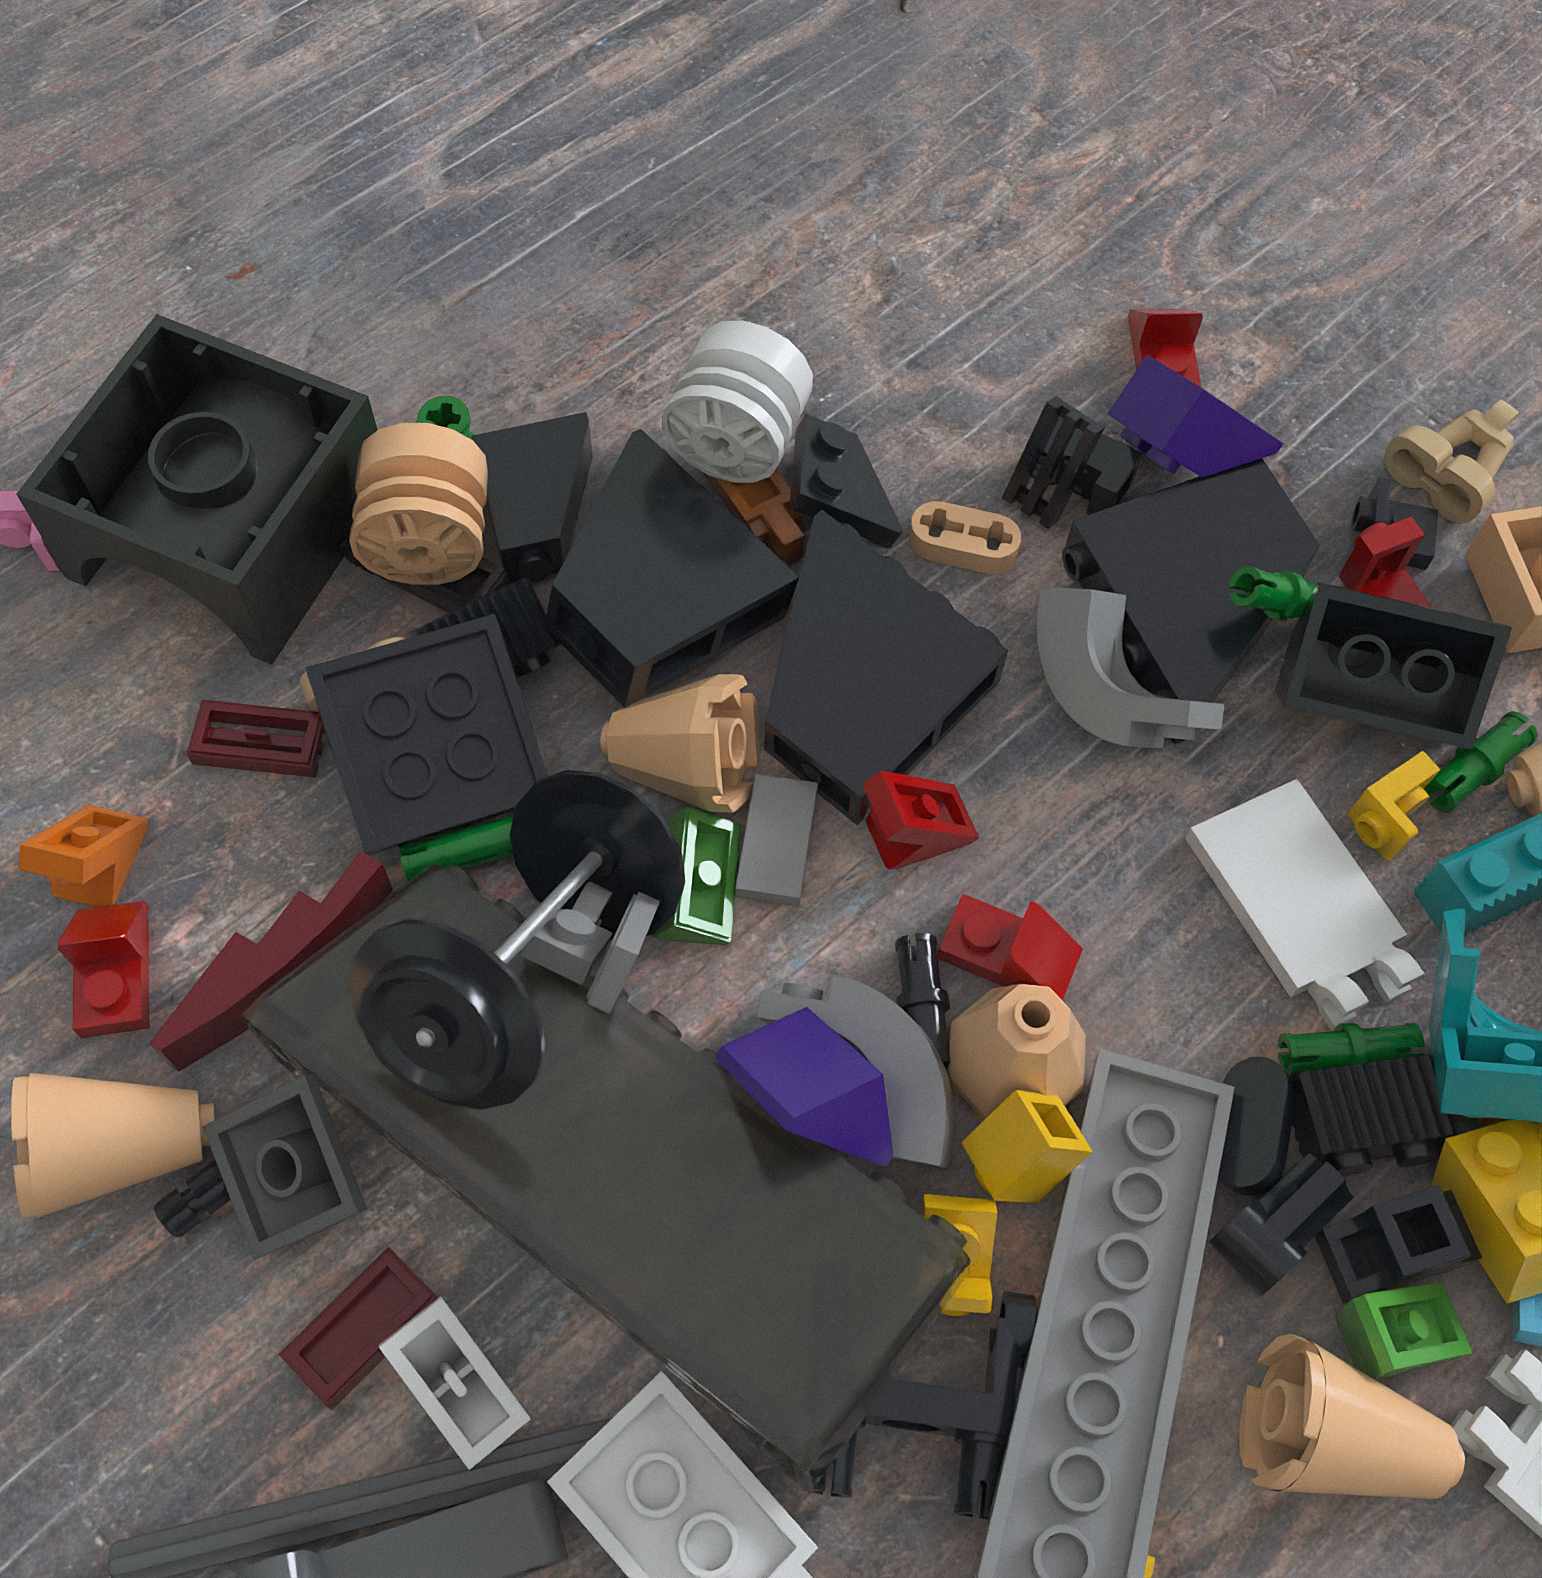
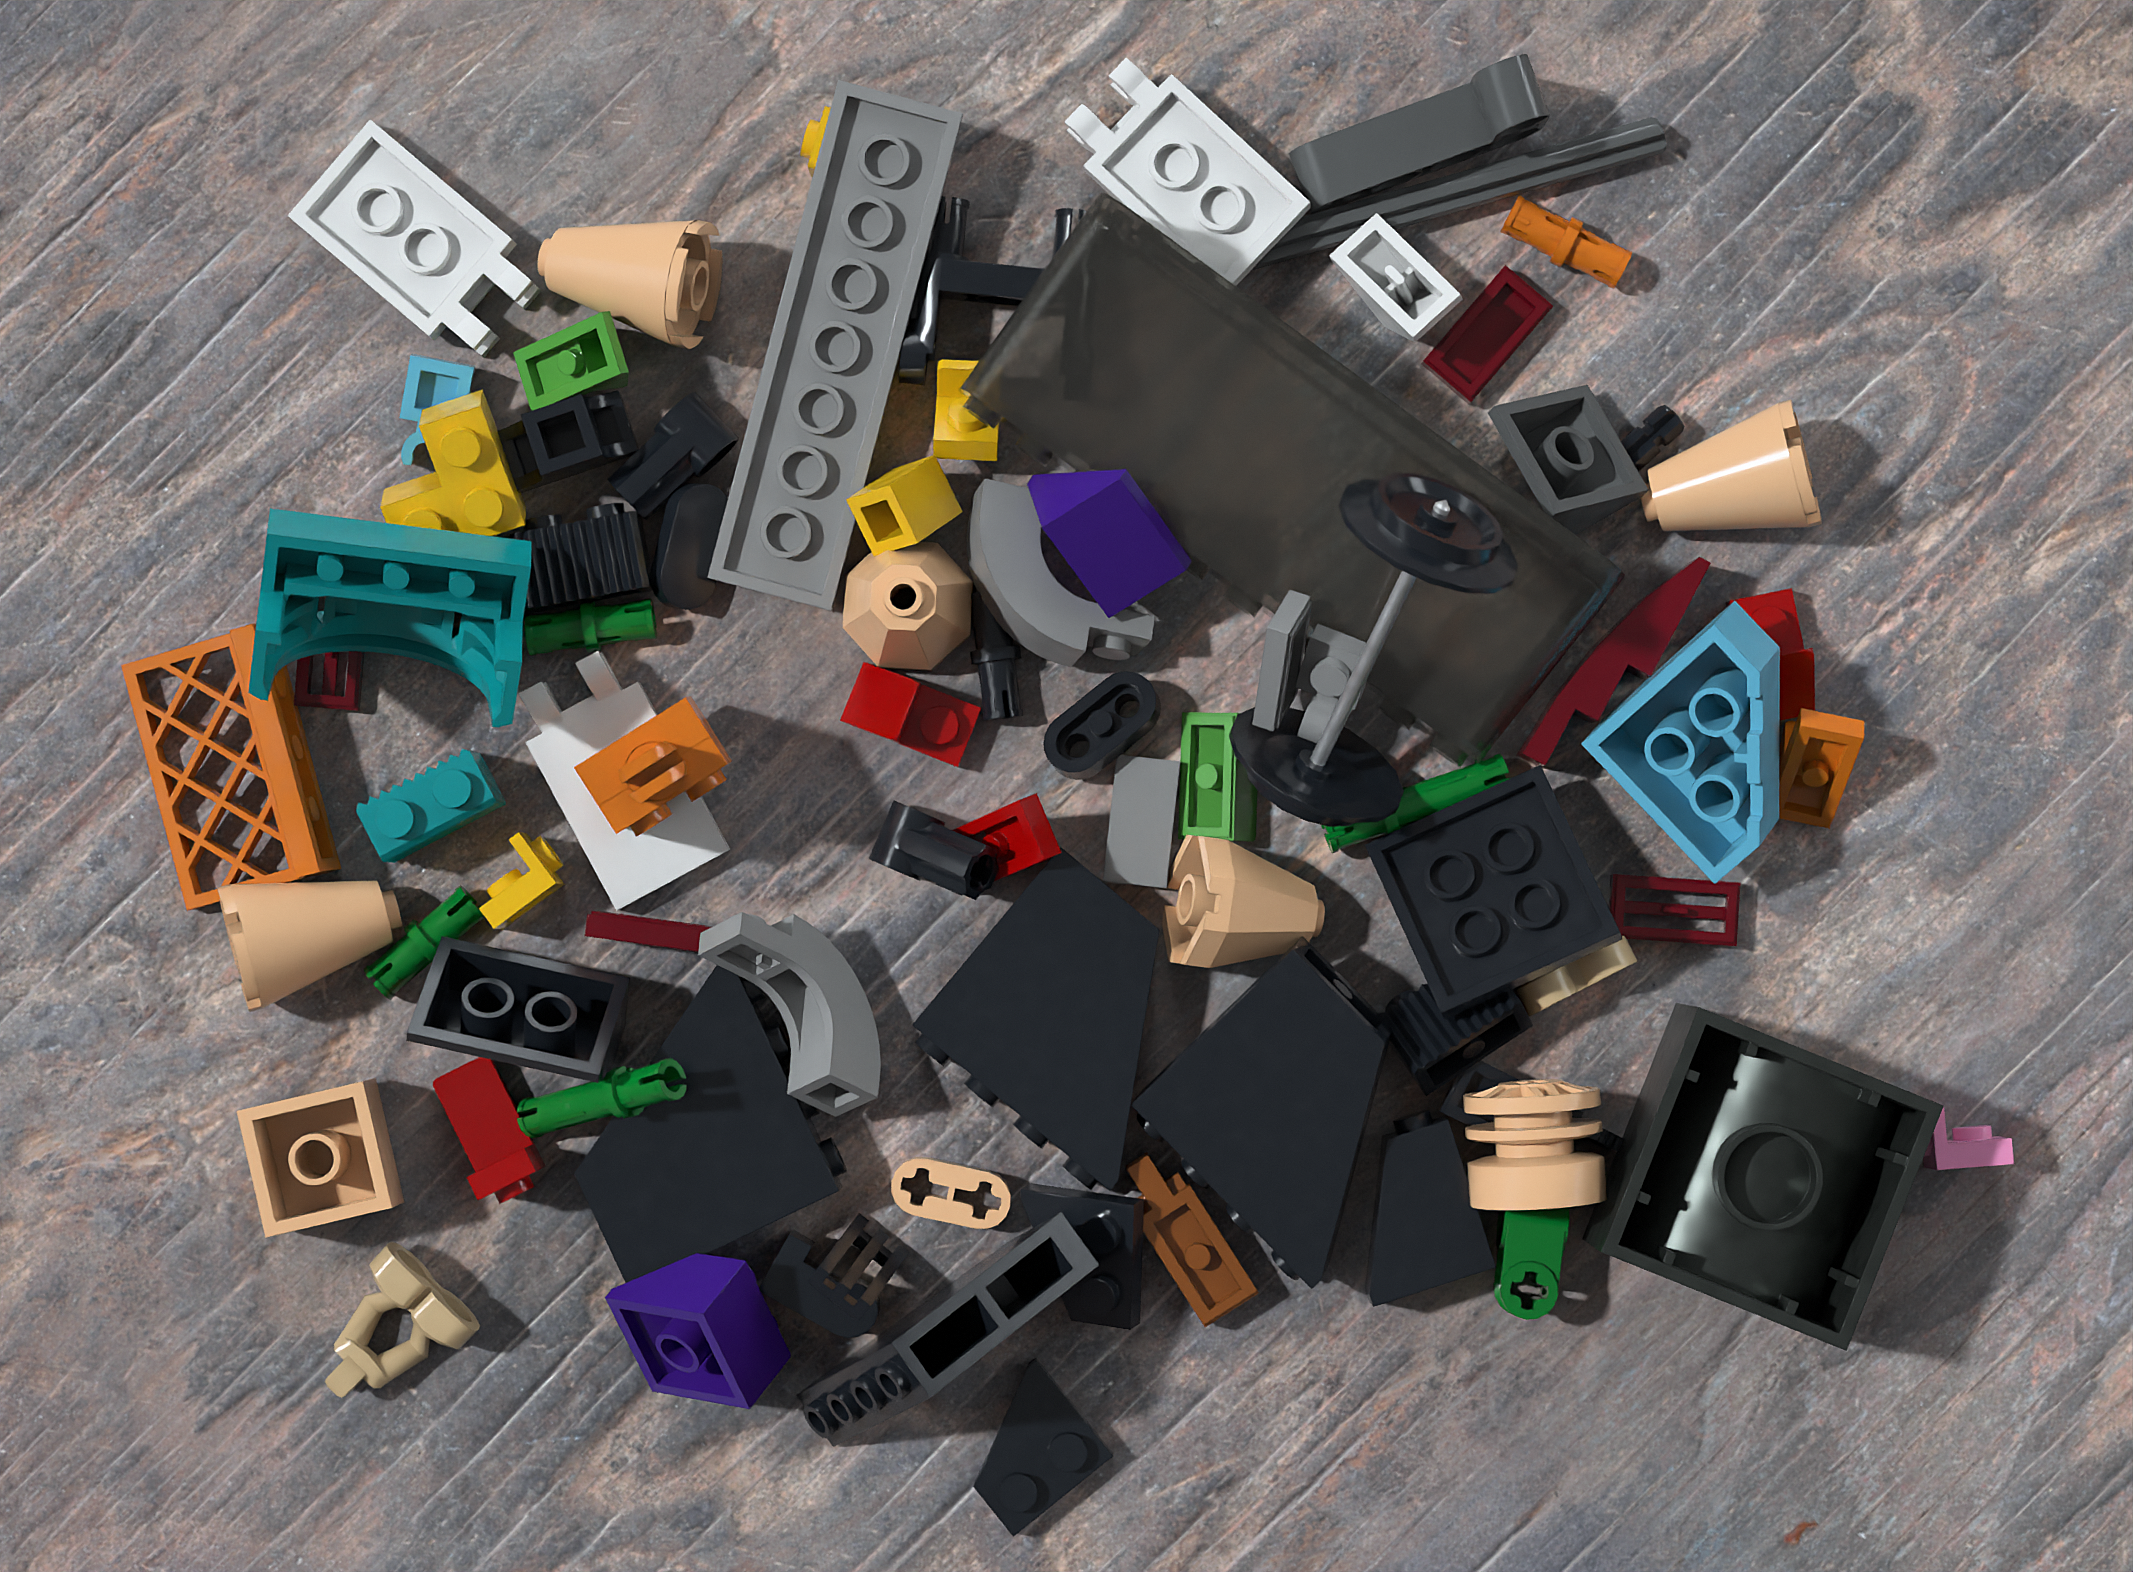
camera: 175 degrees left, 25 degrees up
white wheel [662,320,813,483] -> none
red slope [1128,309,1203,388] -> none
black bracket [1351,477,1438,570] -> none
none -> orange brick [574,696,732,837]
none -> dark red tile [584,911,713,952]
none -> black slope [796,1212,1099,1447]
none -> black piece [869,800,999,900]
none -> black wing [973,1358,1113,1537]
none -> black plate [1043,671,1161,780]
none -> orange pin [1500,195,1633,289]
none -> medium azure brick [1581,601,1780,884]

